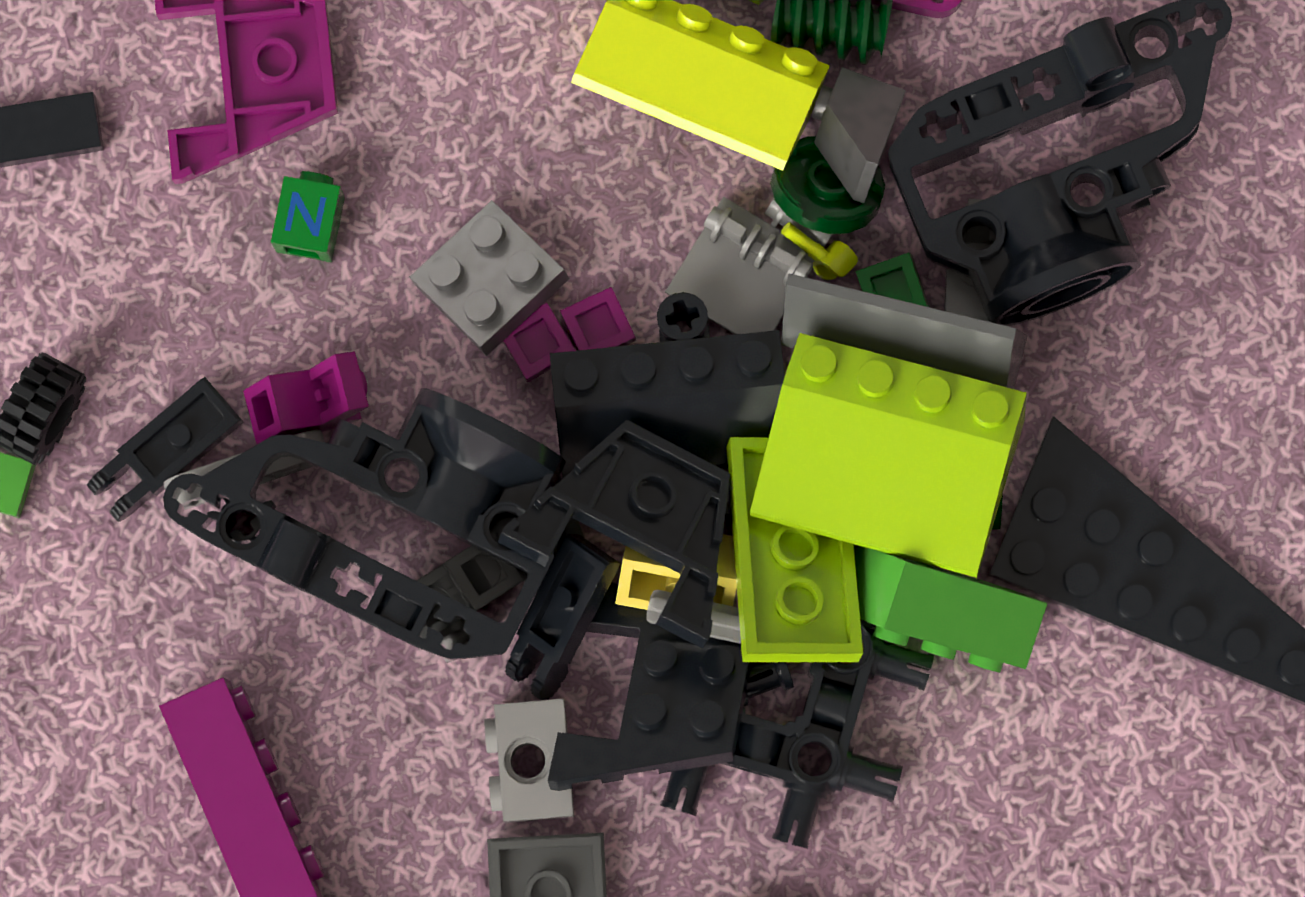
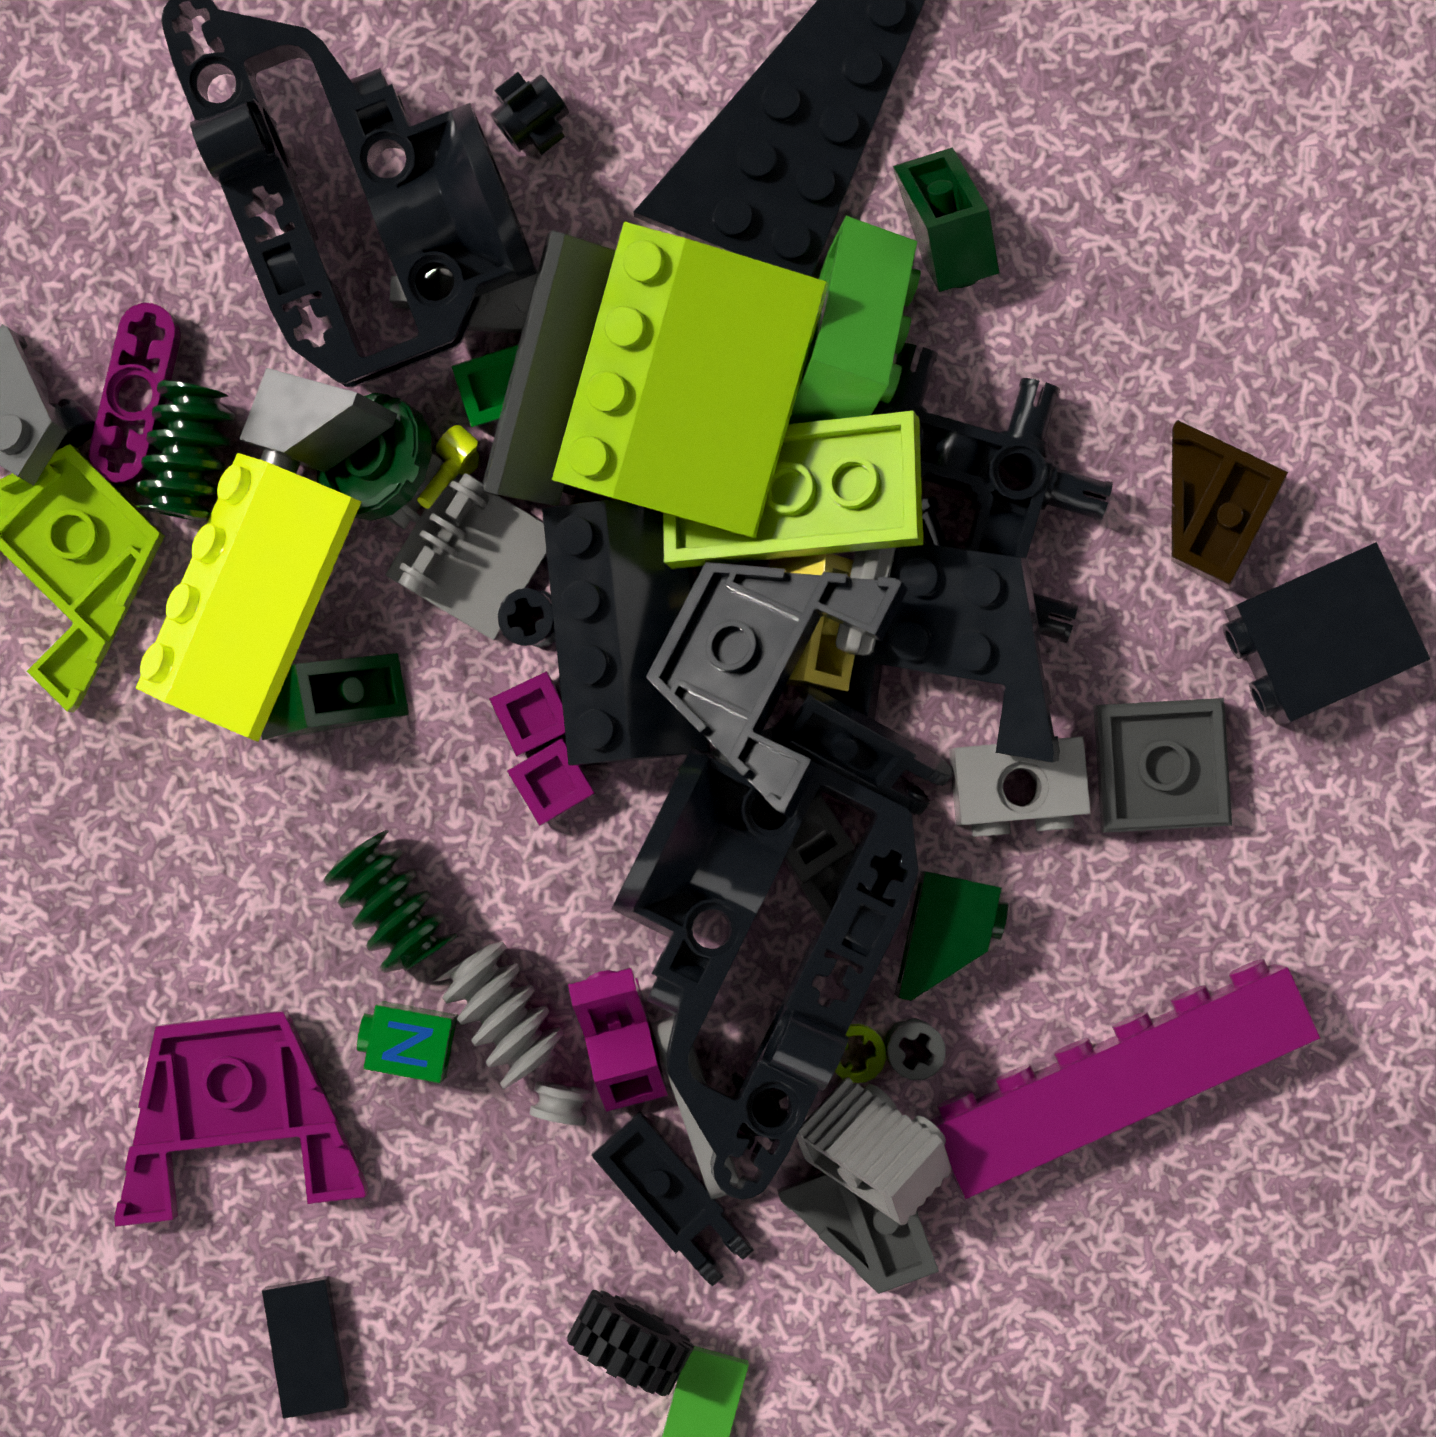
camera: 90 degrees left, 5 degrees up
flat silver plate [409,200,570,356] -> none
none -> dark green slope [261,653,409,740]
none -> dark green piece [324,830,458,973]
none -> light grey piece [433,942,564,1089]
none -> black gear [490,72,569,155]
none -> light grey bush [529,1081,592,1125]
none -> dark grey wing [777,1172,939,1294]
none -> light grey brick [796,1077,951,1225]
none -> lime bush [835,1023,886,1083]
none -> dark grey bush [884,1018,946,1081]
none -> dark green slope [893,147,1000,292]
none -> dark green slope [894,870,1009,1001]

